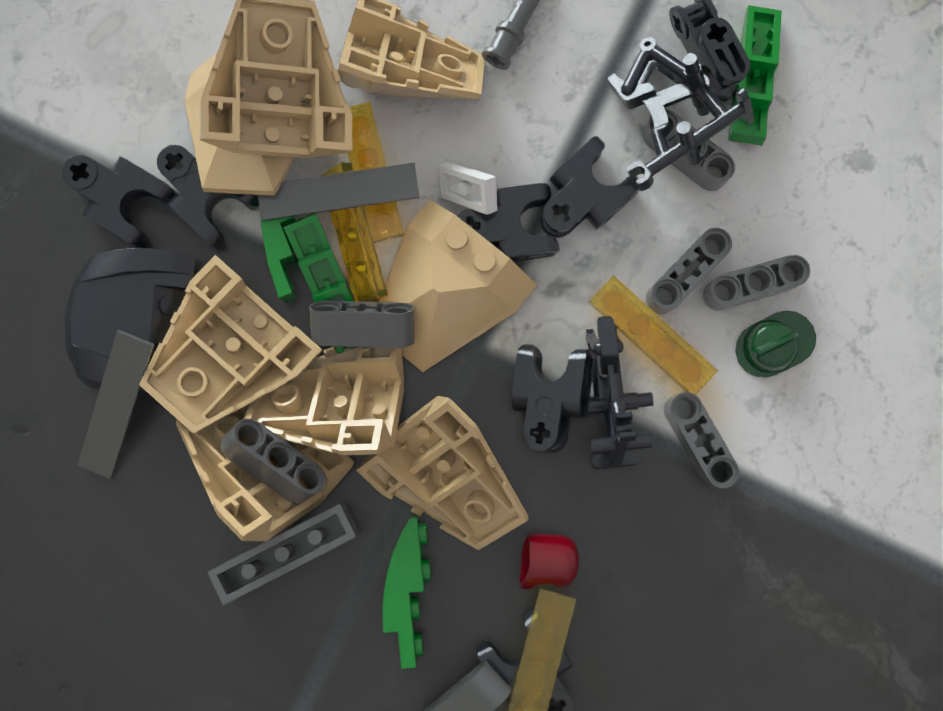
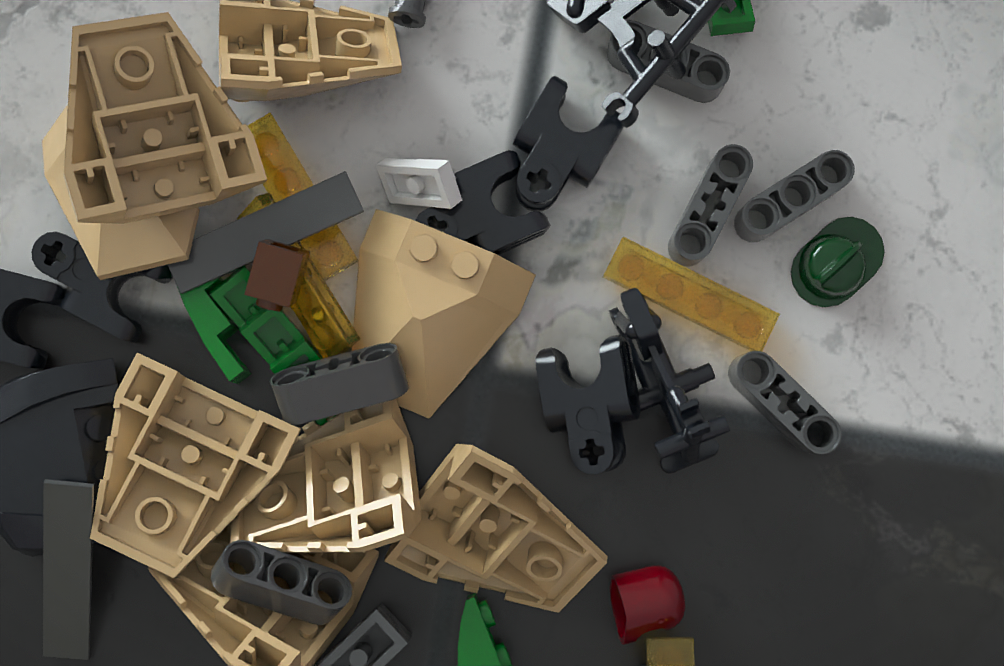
camera: 20 degrees left, 0 degrees up
none -> reddish brown brick [244,239,311,311]

